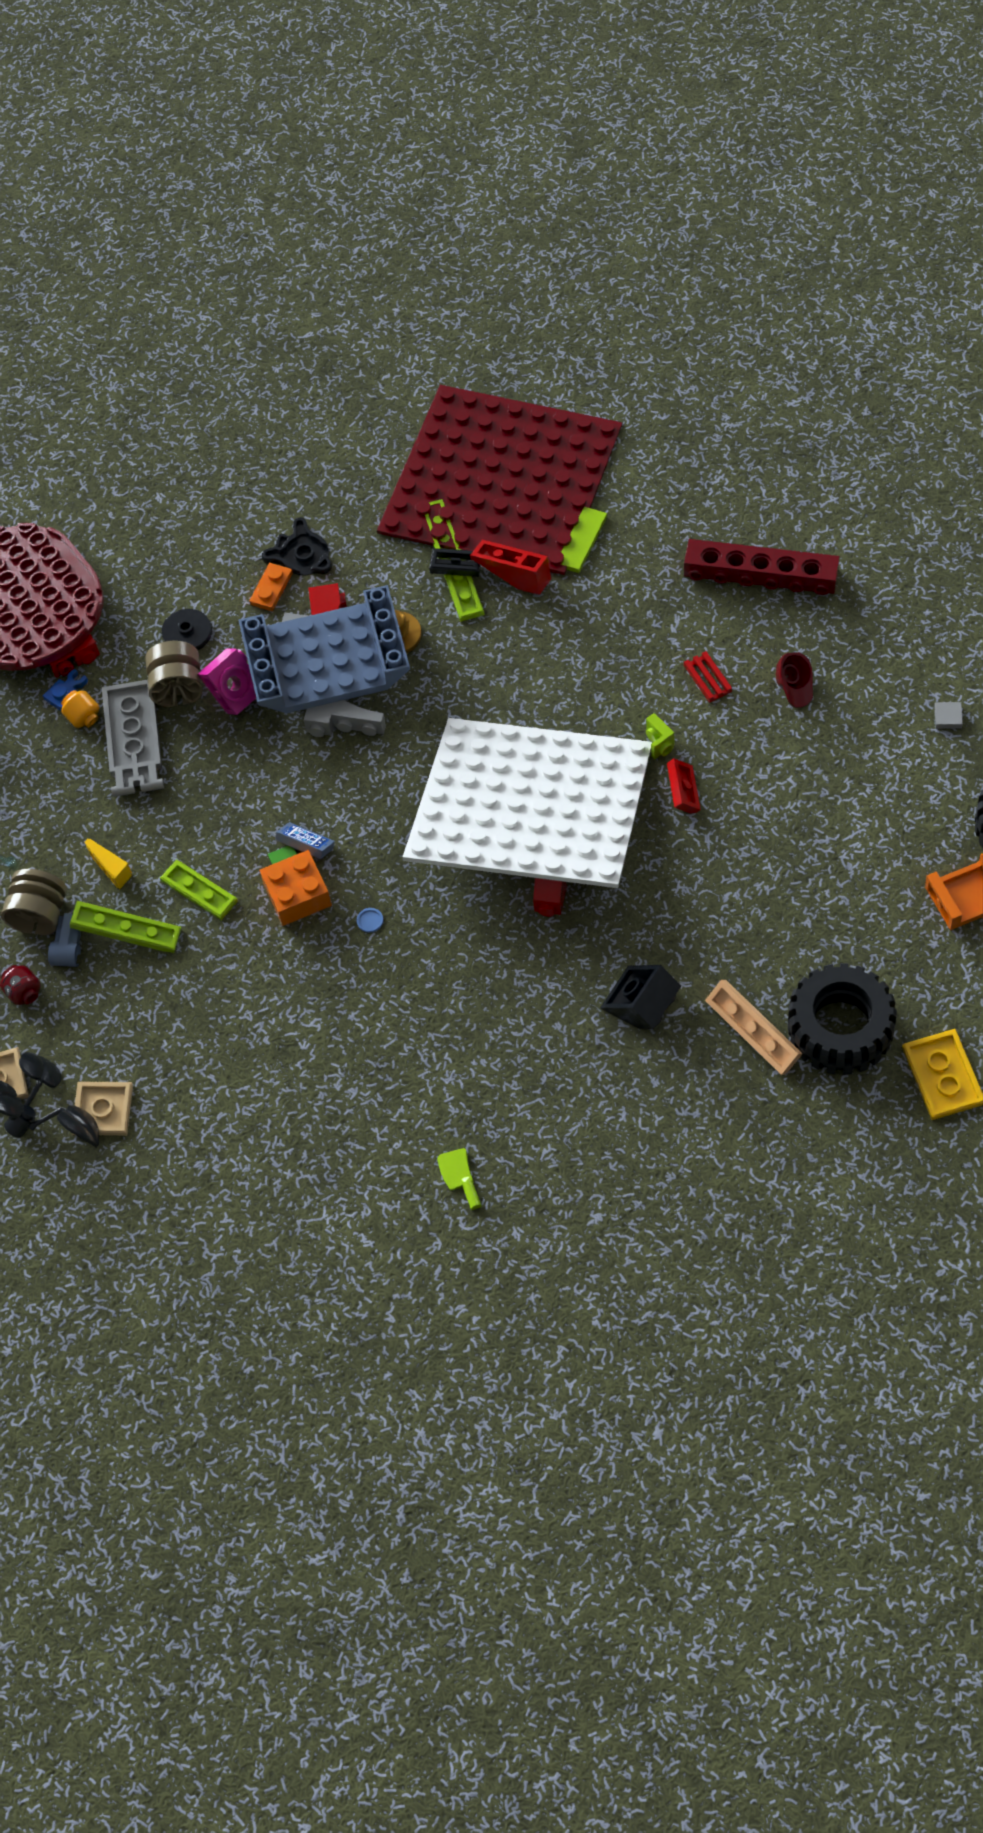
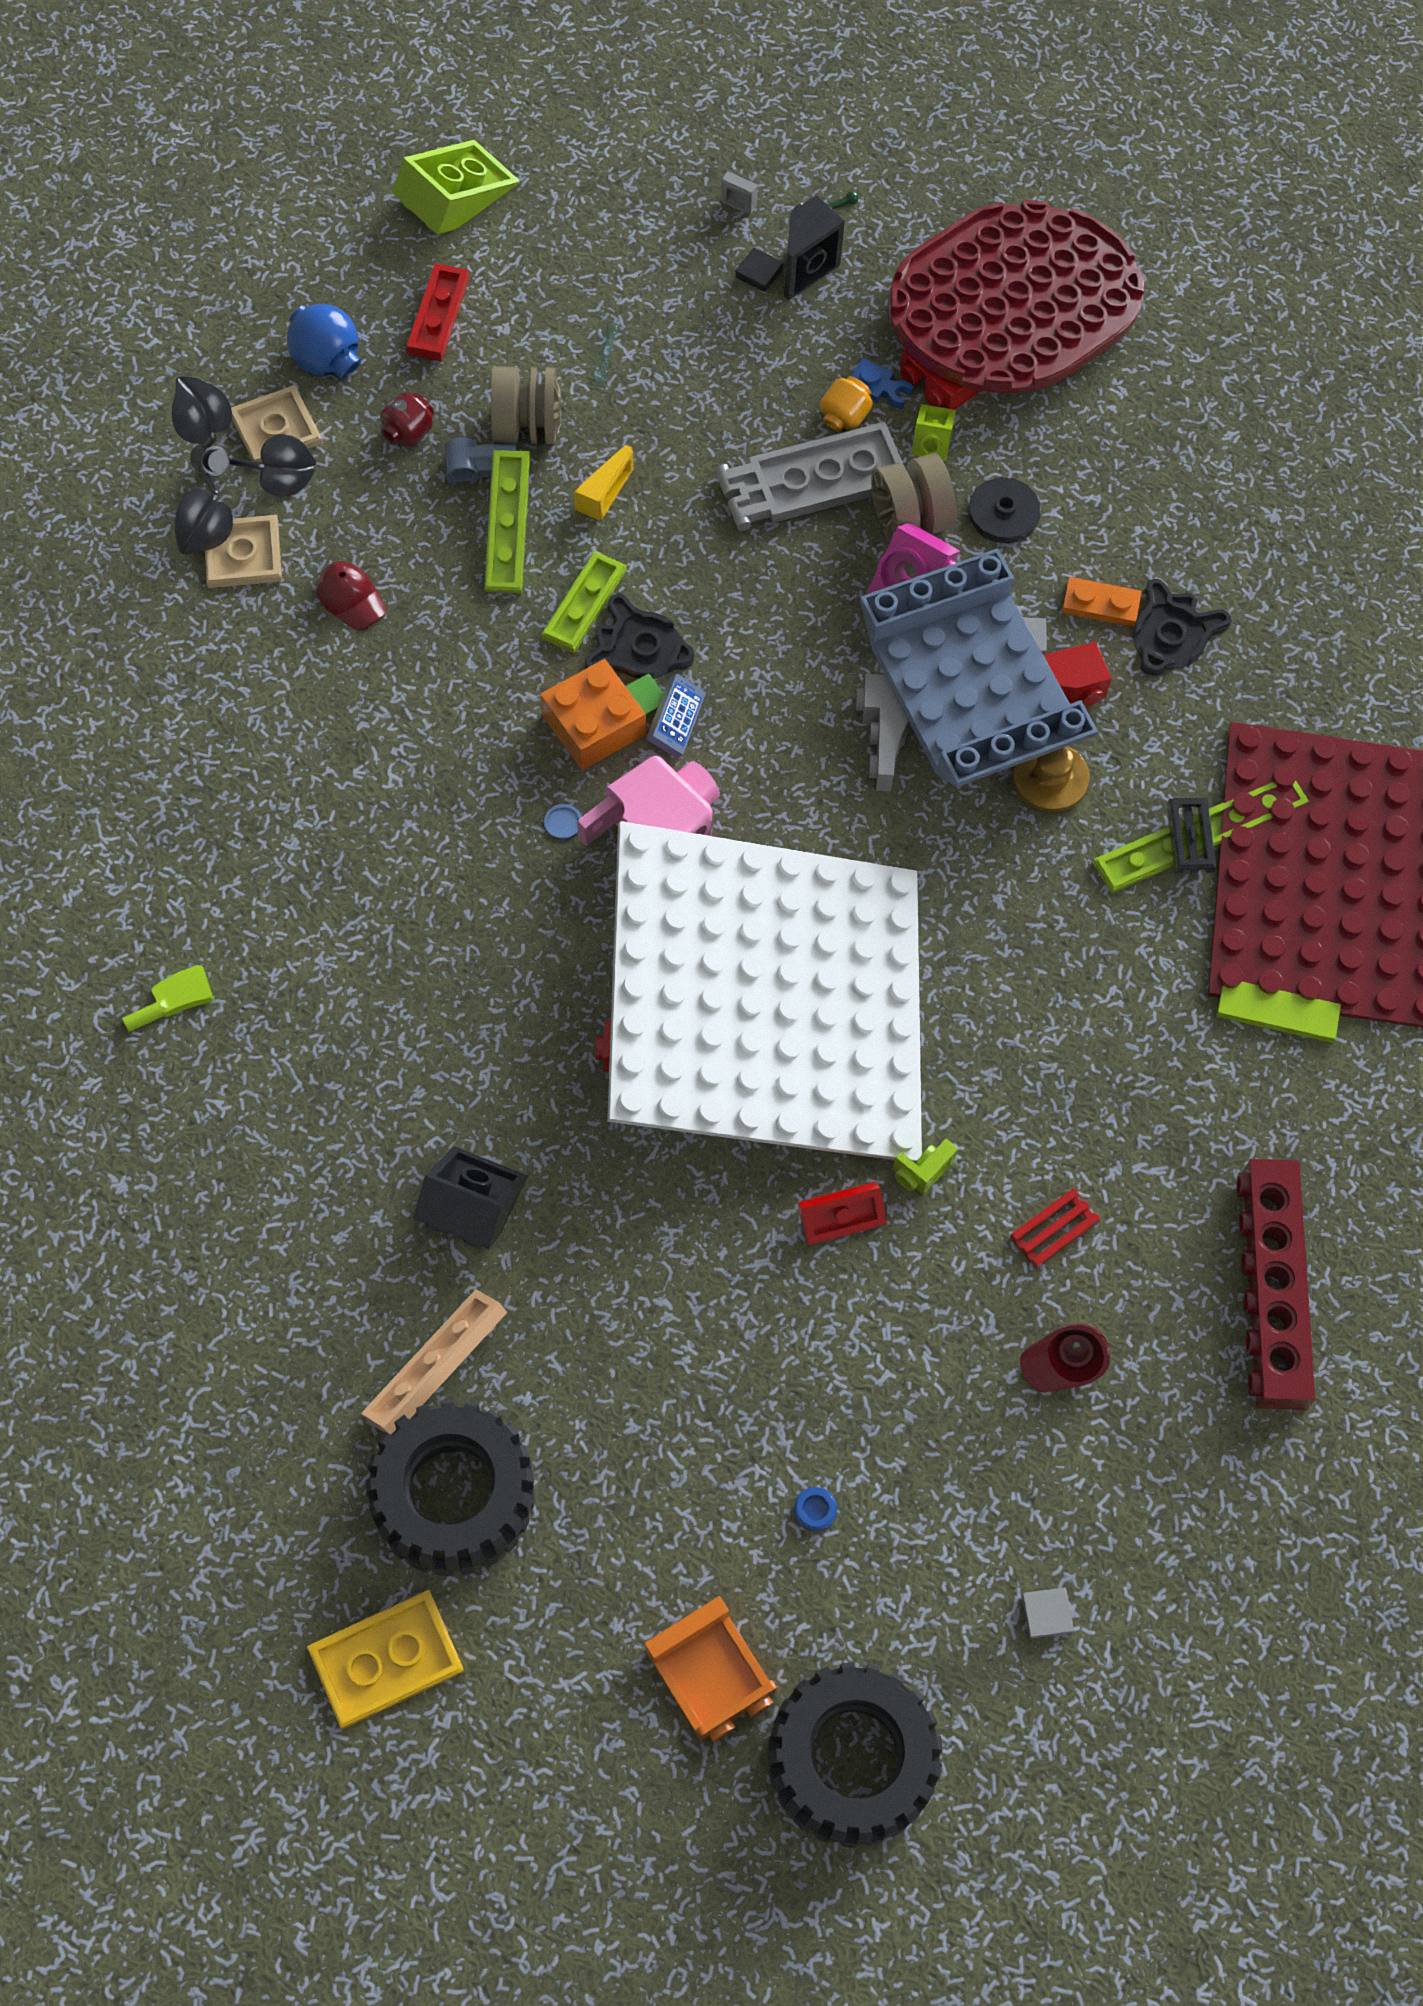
camera: 70 degrees right, 5 degrees up
red slope [470,539,551,595] -> none
none -> dark red cap [316,561,386,630]
none -> bright pink piece [577,756,720,846]
none -> black tile [585,593,695,679]
none -> blue tile [794,1487,837,1532]
none -> lime bracket [911,404,956,461]

